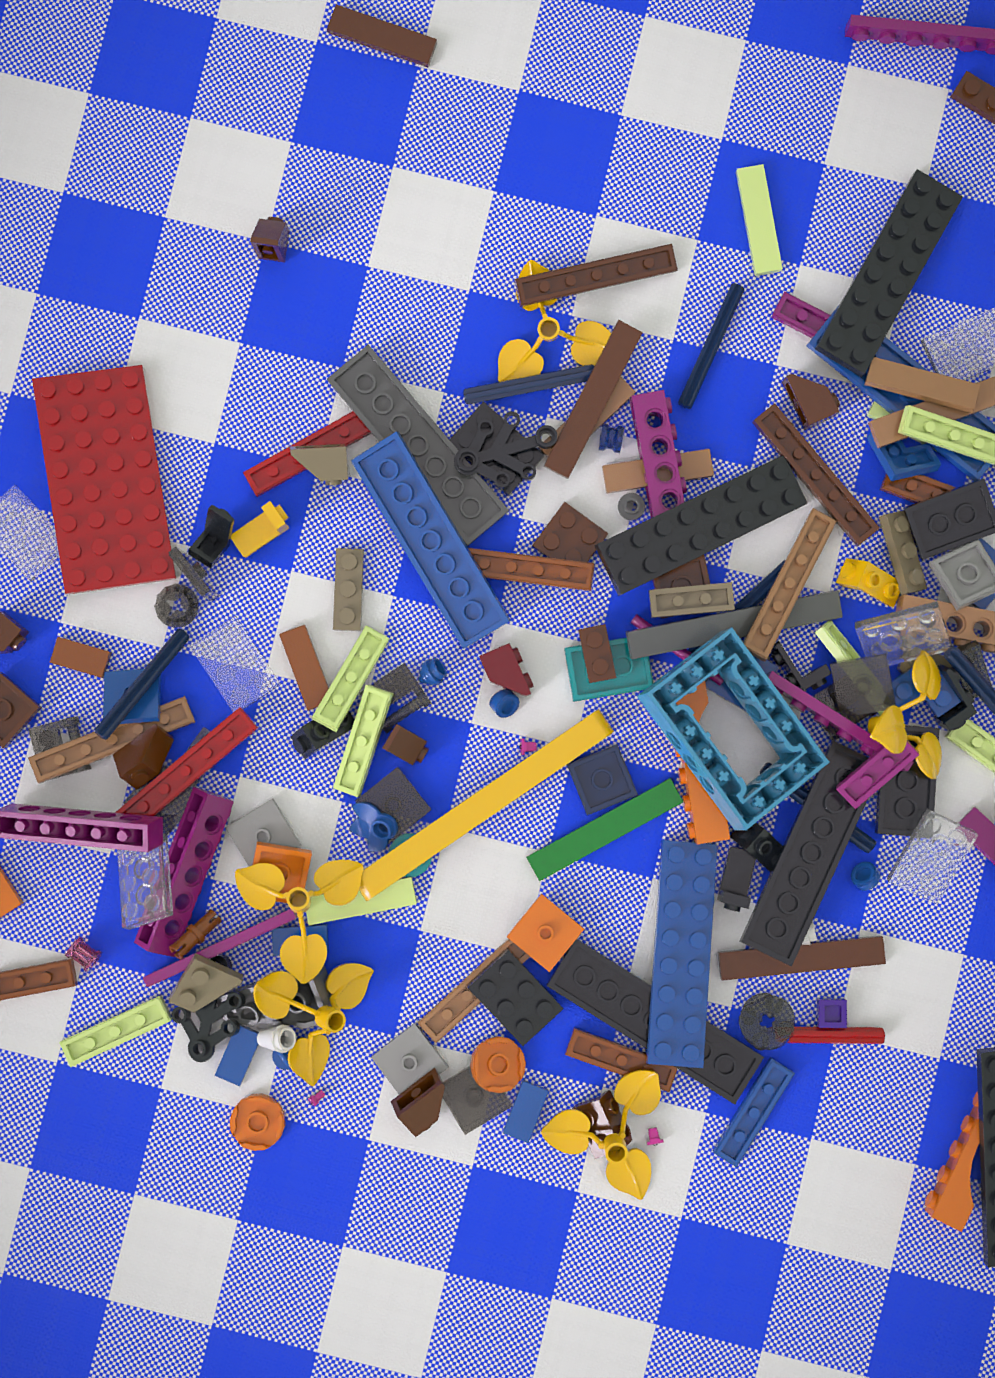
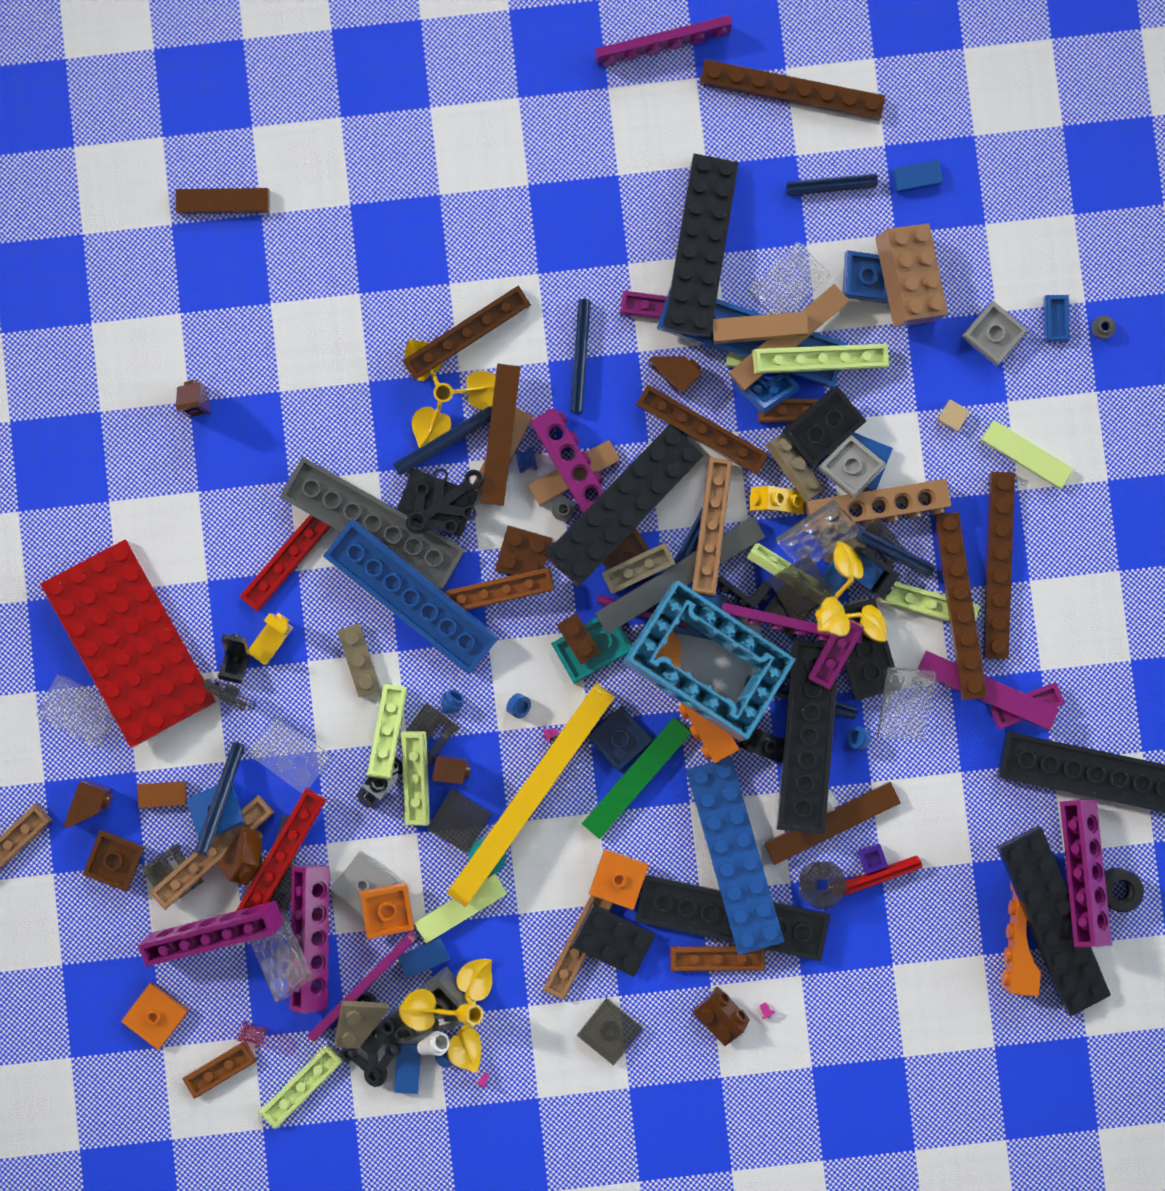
camera: 20 degrees left, 0 degrees up
clear smoke gear [154,584,199,628] -> none
dark orange pin [169,909,222,960] -> none
orange tile [230,1094,286,1151] -> none
yellow plant [235,860,364,984] -> none
dark orange tile [279,625,329,711] -> none
dark tan slope [290,444,348,485] -> none
blue plate [349,802,398,852] -> none
light grey plate [371,1022,448,1094] -> none
reddish brown slope [391,1068,445,1137] -> none
orange tile [470,1036,526,1093] -> none
dark red slope [479,643,534,697] -> none
blue tile [503,1080,549,1143] -> none
yellow plant [541,1070,661,1200] -> none
blue tile [712,1057,795,1168] -> none
black bracket [717,847,756,912] -> none
yellowish green tile [736,164,783,276] -> none

